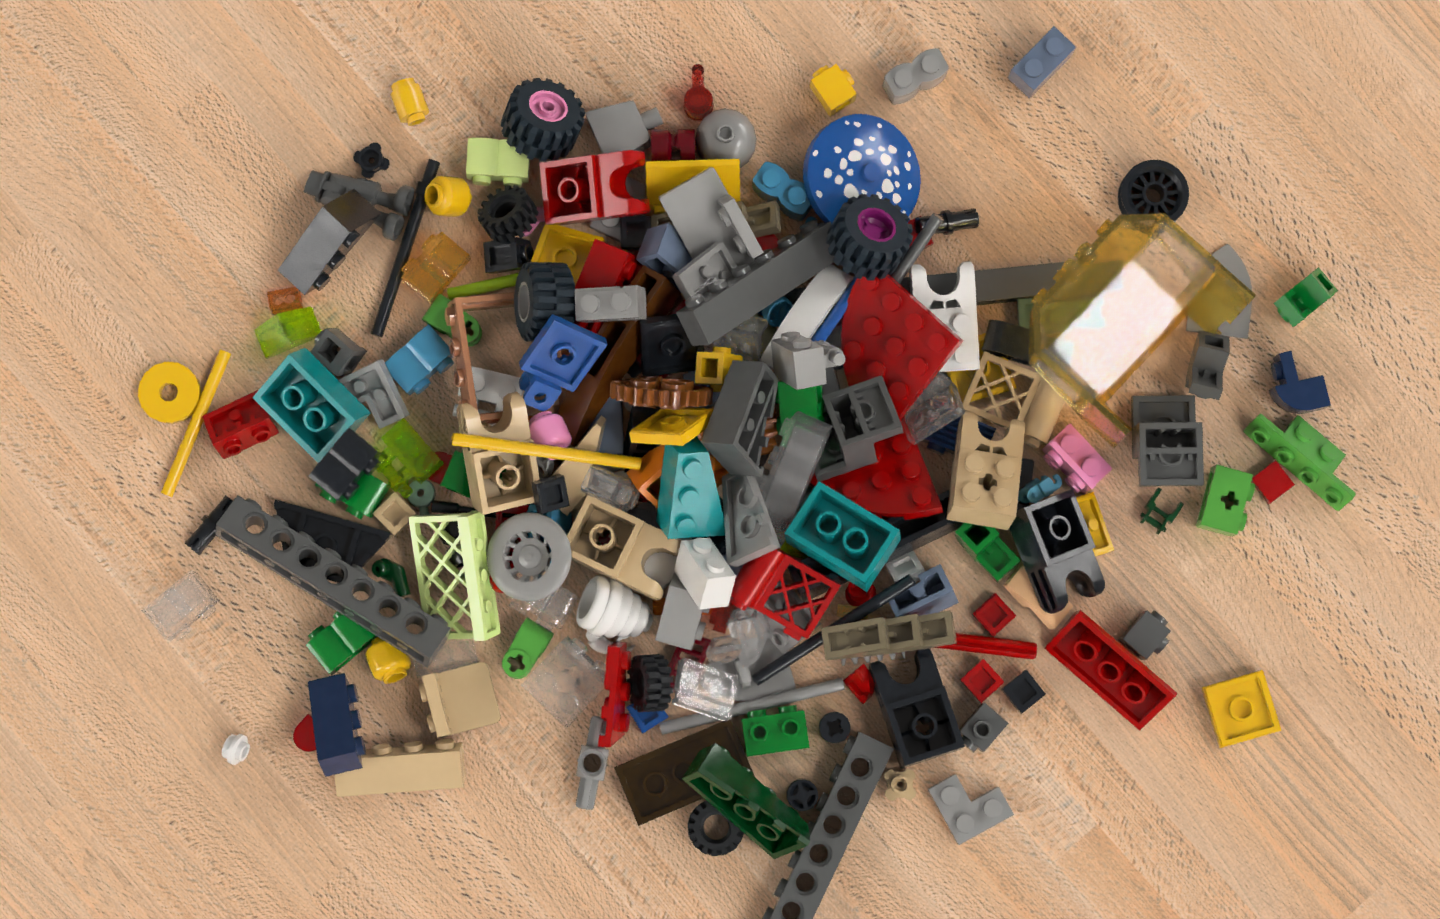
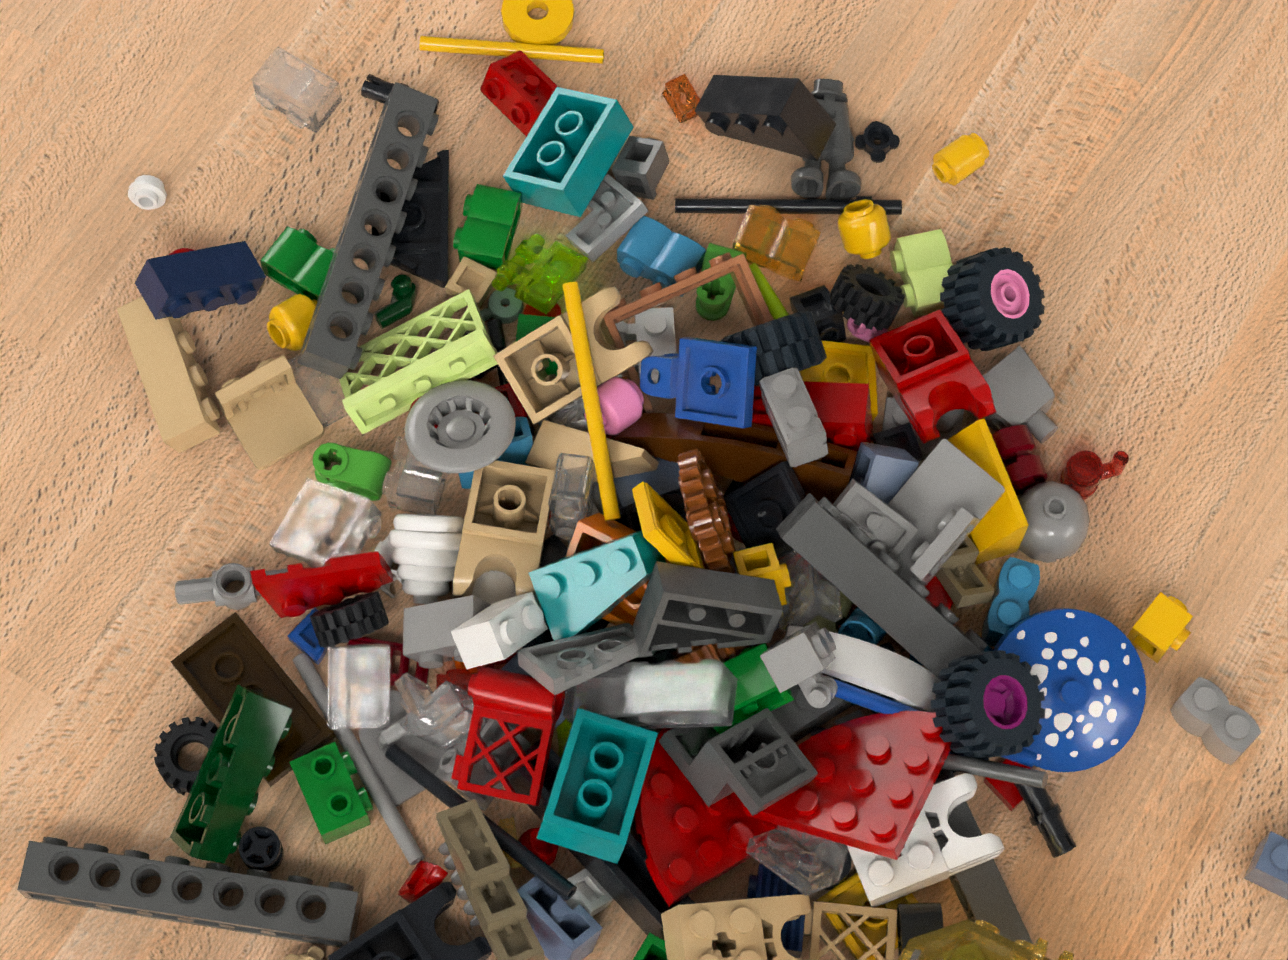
camera: 70 degrees right, 15 degrees down
clear neon green slope [254,306,322,359] -> none
black brick [309,428,382,501] -> none
black tile [531,474,570,514] -> none
black wheel [818,712,851,743] -> none

